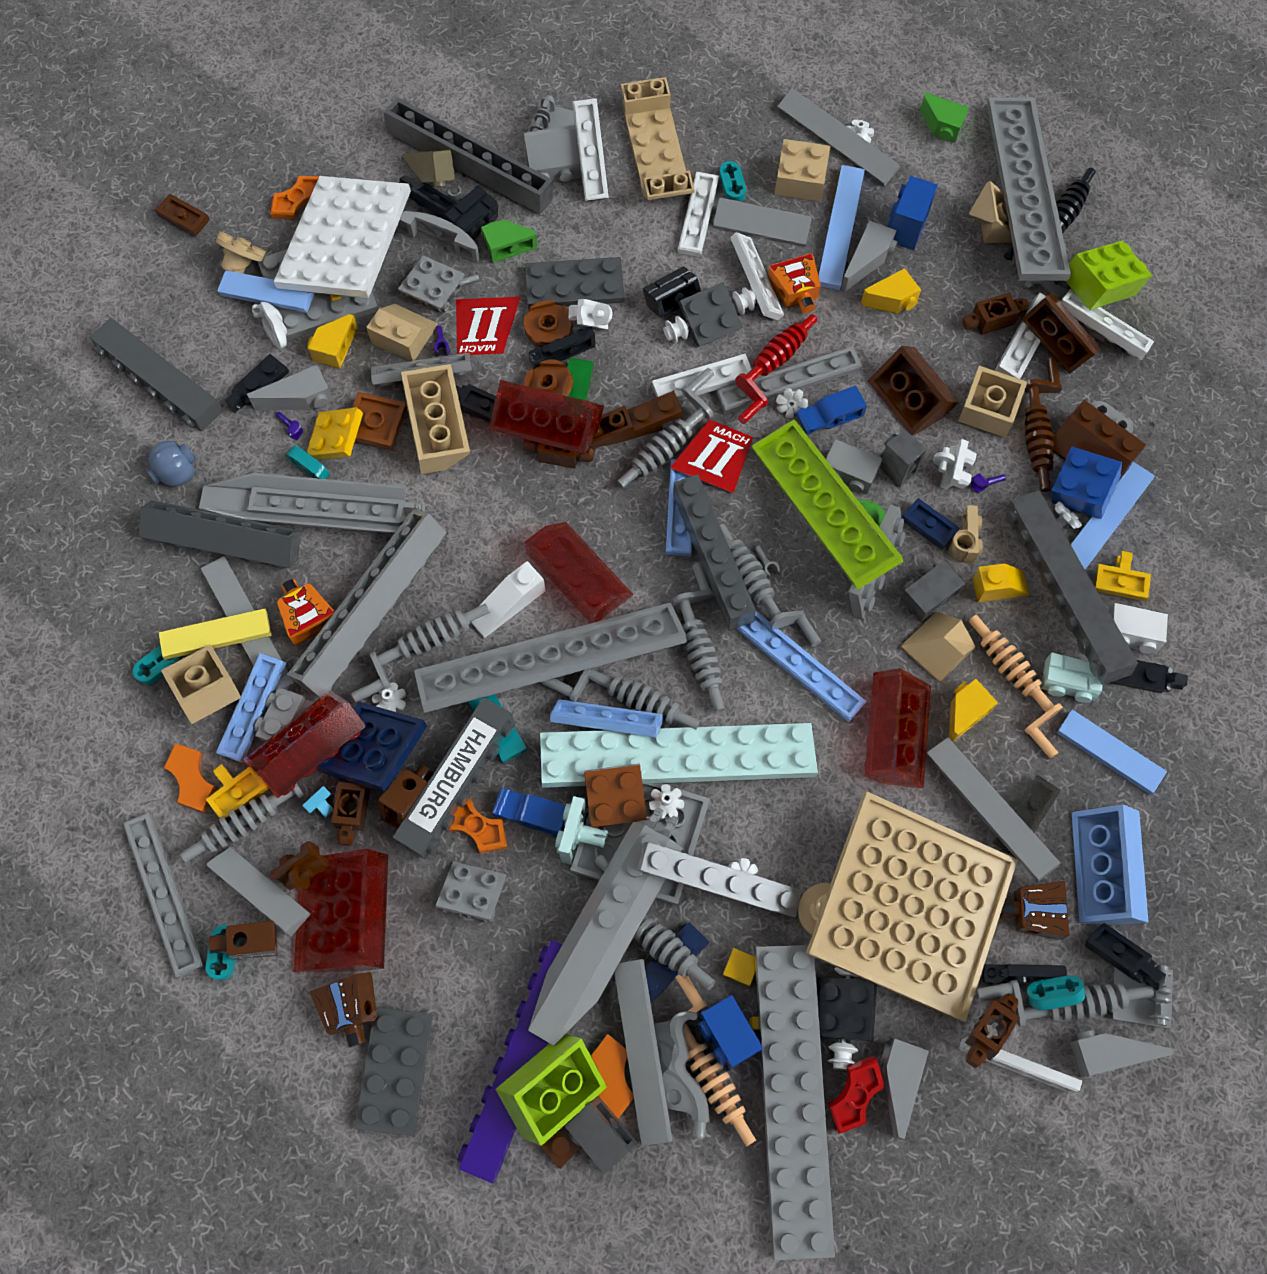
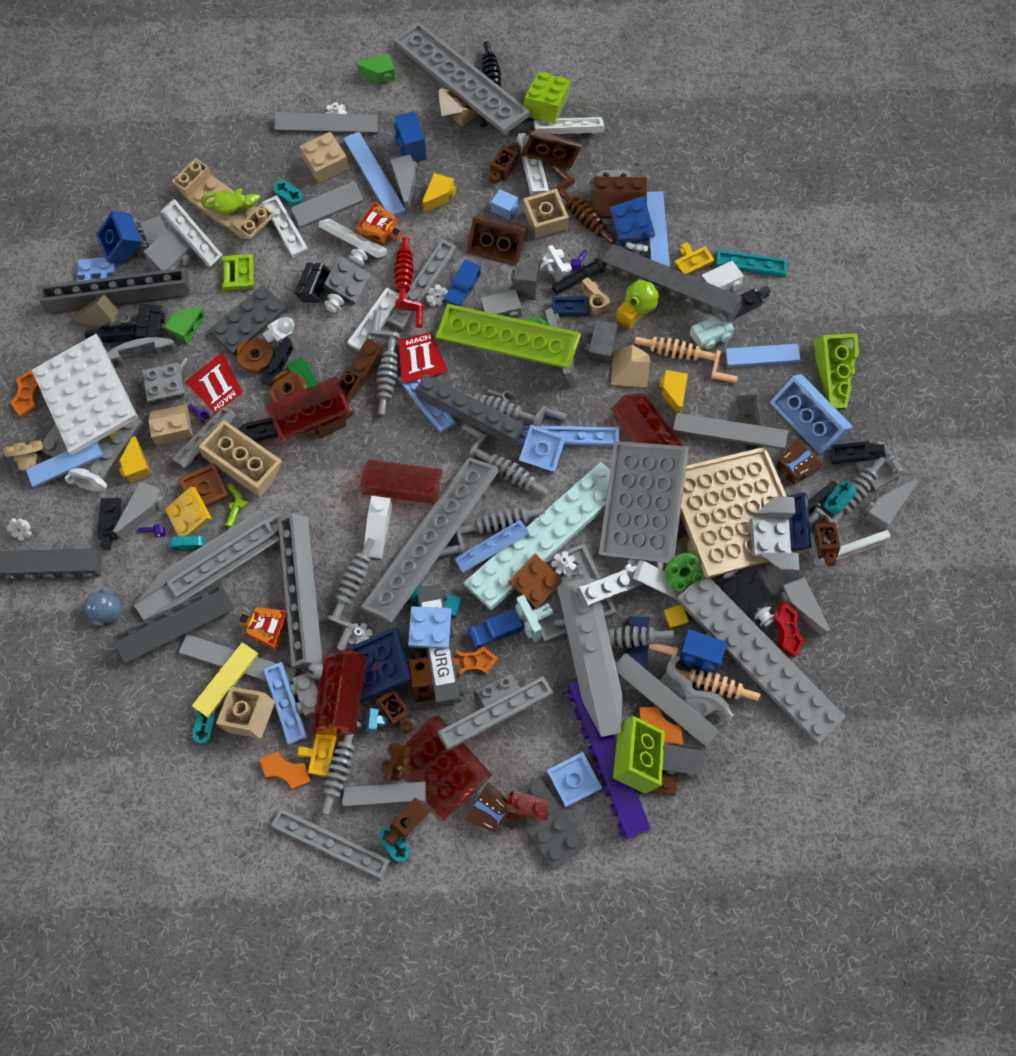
camera: 40 degrees left, 0 degrees up
none -> white plant [7,518,32,541]
none -> light blue plate [78,257,115,281]
none -> blue brick [96,211,142,264]
none -> lime animal [201,189,260,214]
none -> lime plate [221,254,254,292]
none -> lime piece [223,484,250,529]
none -> light grey hinge [307,663,323,680]
none -> light blue plate [408,606,452,649]
none -> light grey tile [437,676,553,751]
none -> light blue brick [491,189,520,220]
none -> clear red plate [507,791,550,821]
none -> light blue plate [519,425,566,472]
none -> light blue plate [547,752,602,808]
none -> black pin [551,258,604,295]
none -> light grey plate [599,441,689,563]
none -> lime plant [625,280,659,315]
none -> white tile [633,560,682,599]
none -> bright green plate [665,553,704,591]
none -> teal tile [715,249,788,277]
none -> light grey piece [750,496,800,571]
none -> dark blue plate [786,492,811,552]
none -> lime wedge [814,333,859,409]

